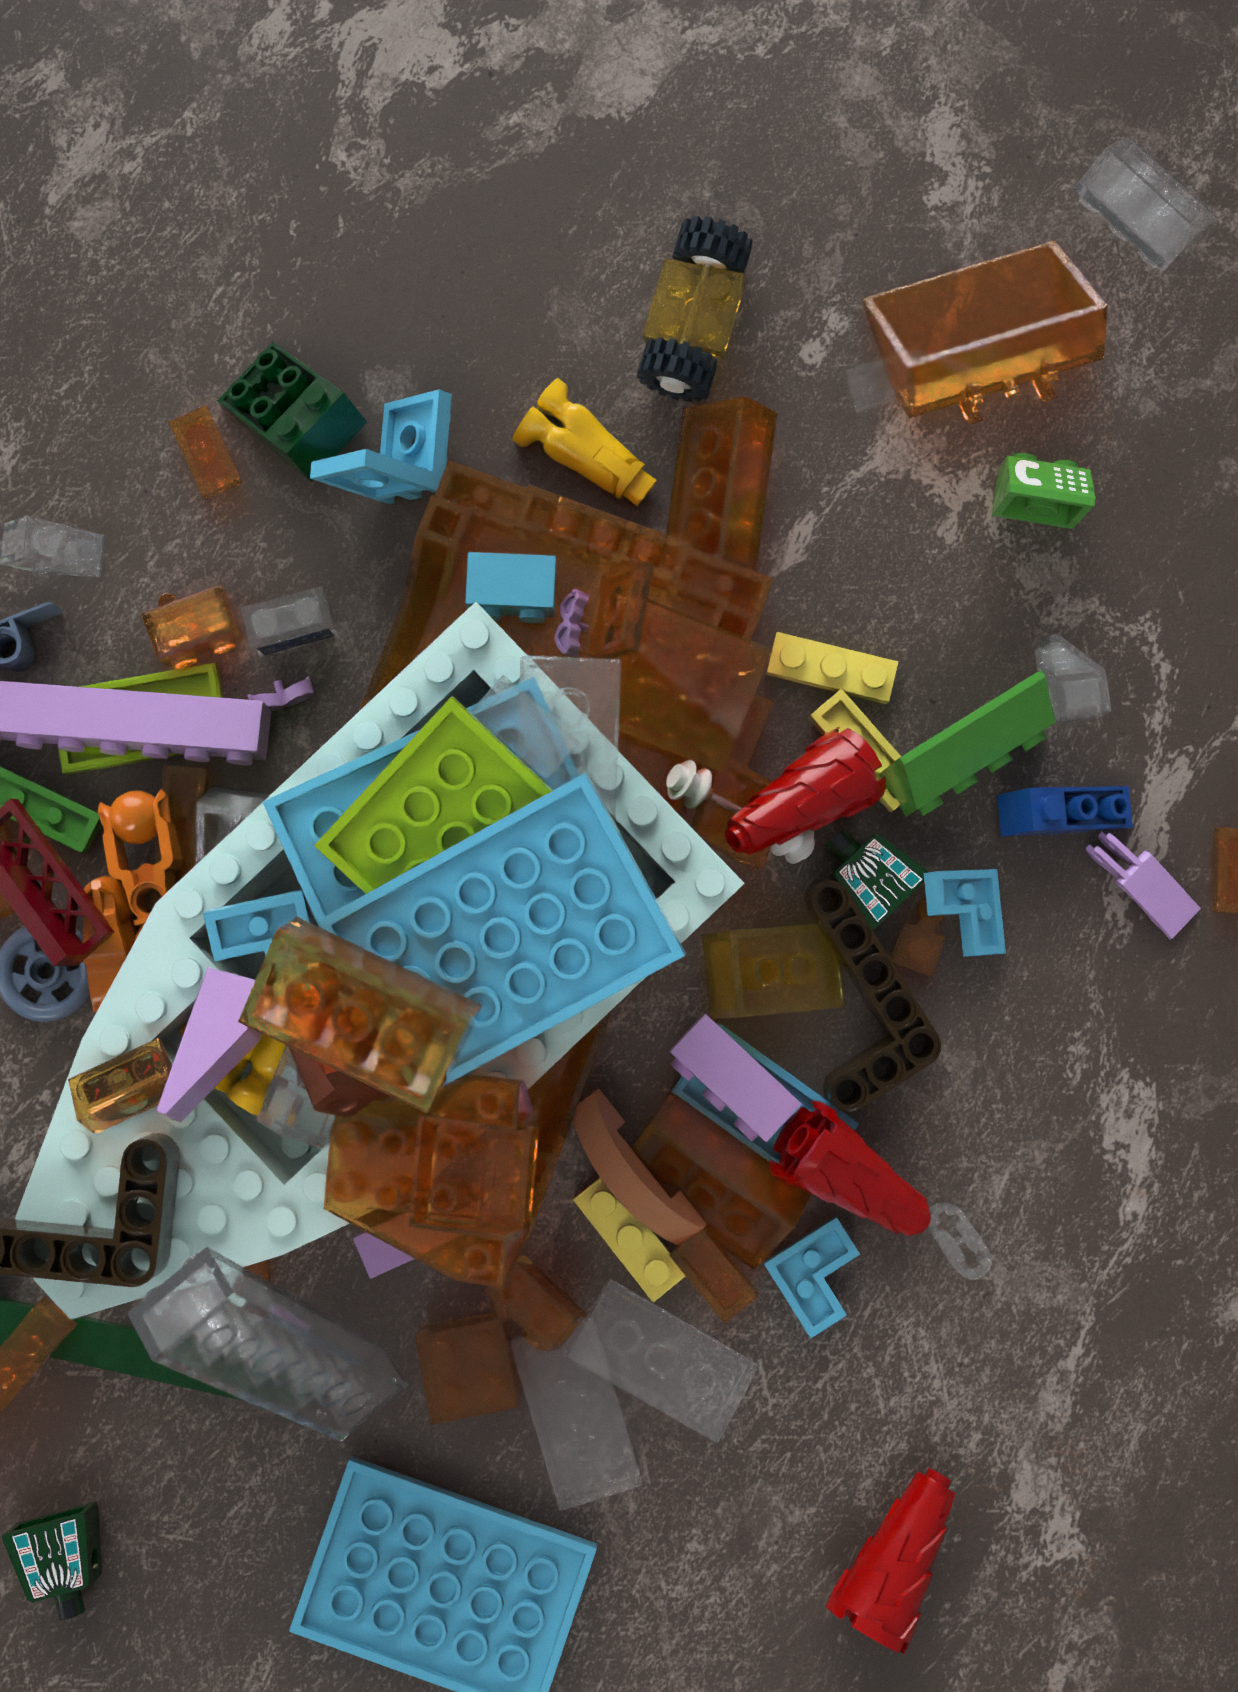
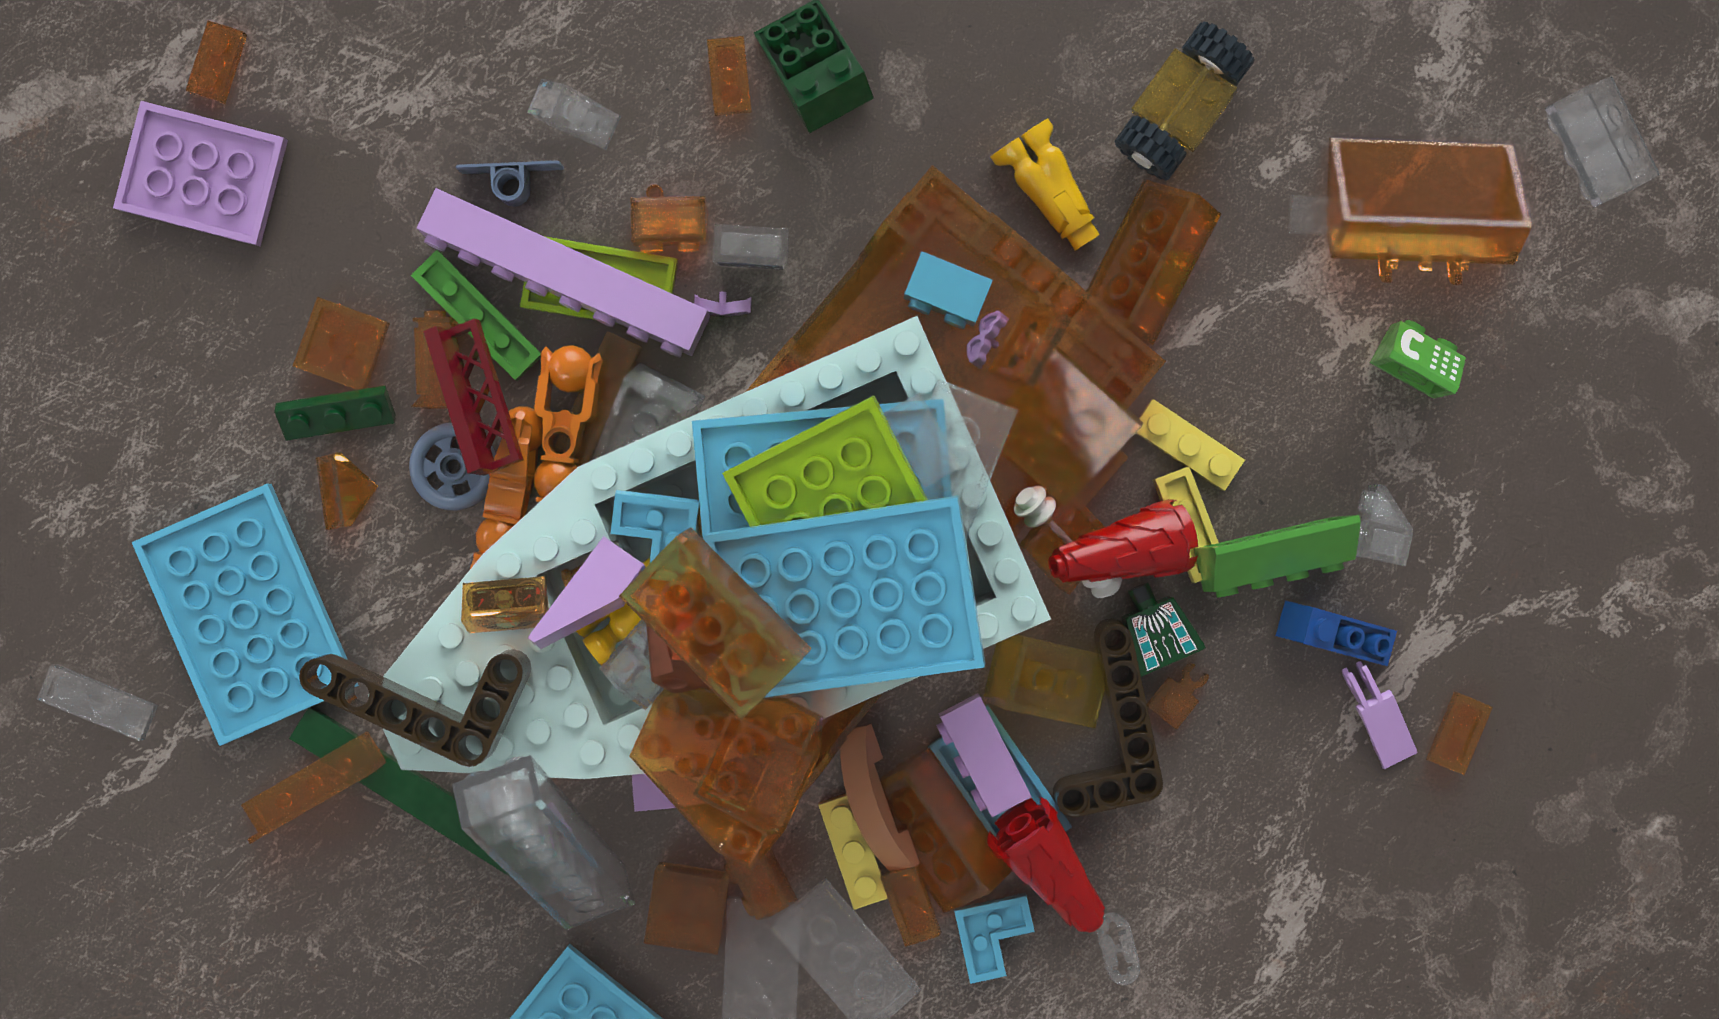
camera: 20 degrees right, 5 degrees up
torso [2,1501,102,1620] -> none
medium azure bracket [310,389,452,504] -> none
medium azure plate [924,869,1006,957] -> none

